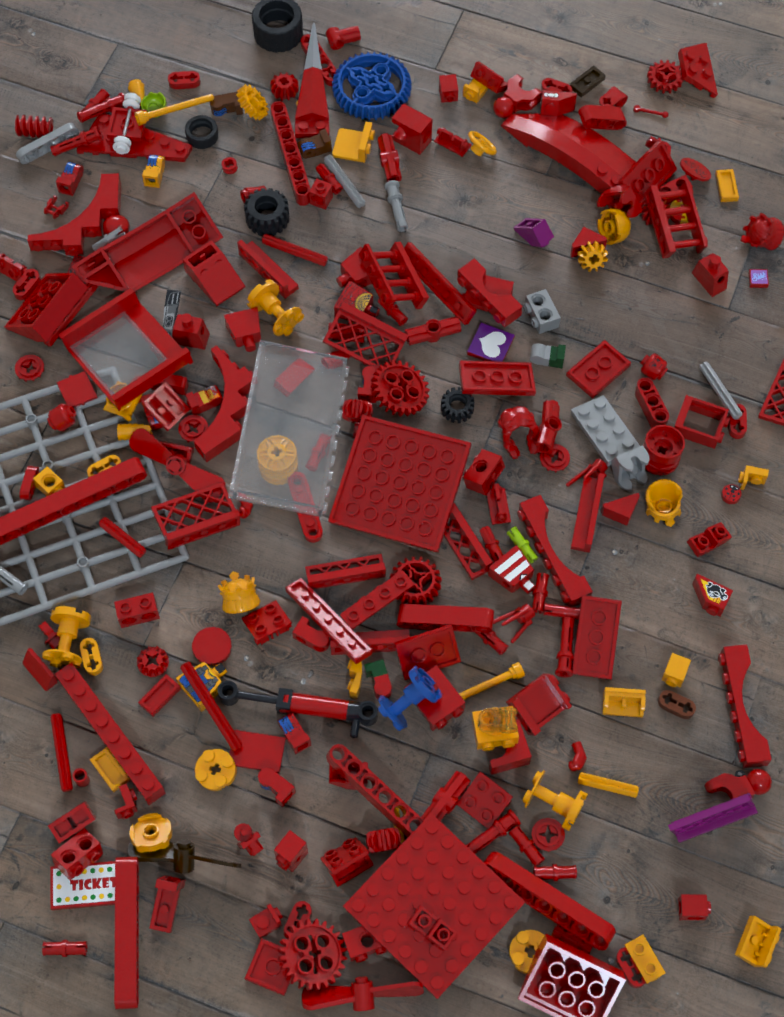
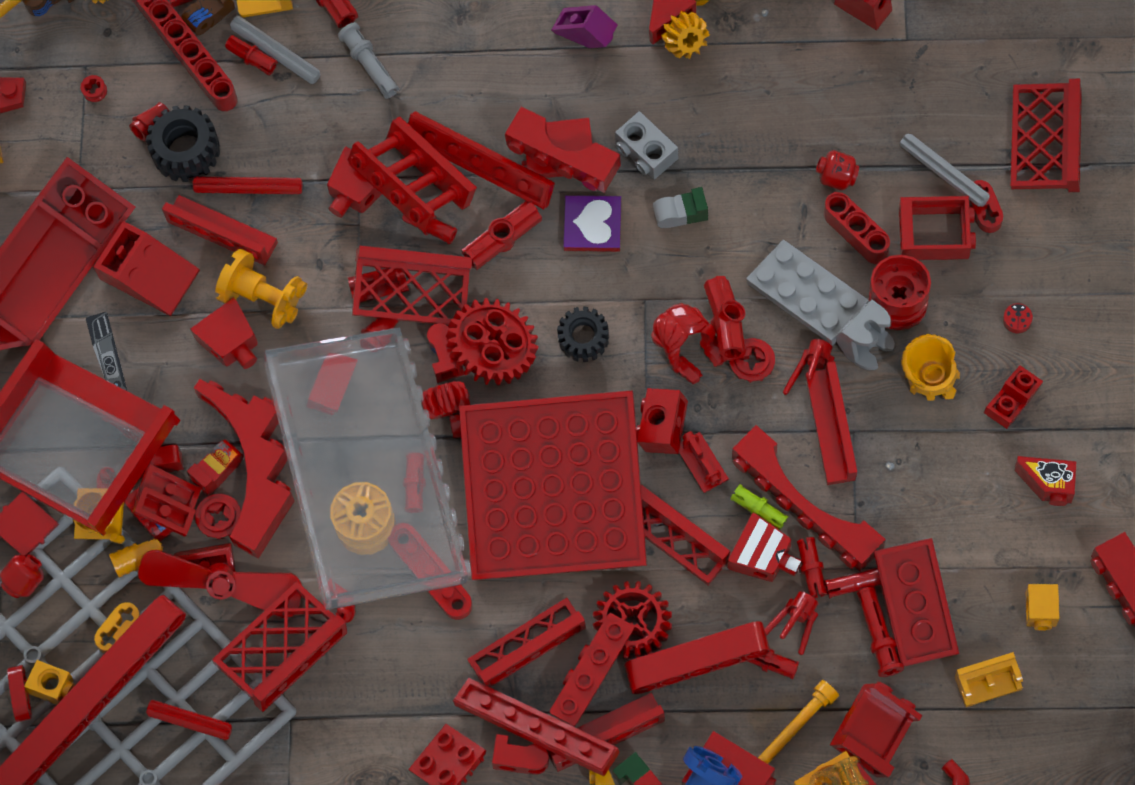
camera: 15 degrees left, 5 degrees up
red torso [172,313,210,350] -> none
black tyre [185,115,218,149] -> none
light orange hair [218,571,260,614] -> none
red brick [309,178,333,210] -> none
red torso [334,281,380,320] -> none
red tile [394,624,461,680] -> none
red tile [458,360,536,396] -> none
red axle [480,526,503,563] -> none
red tile [566,340,631,399] -> none
red slope [601,493,640,526] -> none
copper beam [658,690,696,719] -> none
light orange bracket [738,465,769,490] -> none

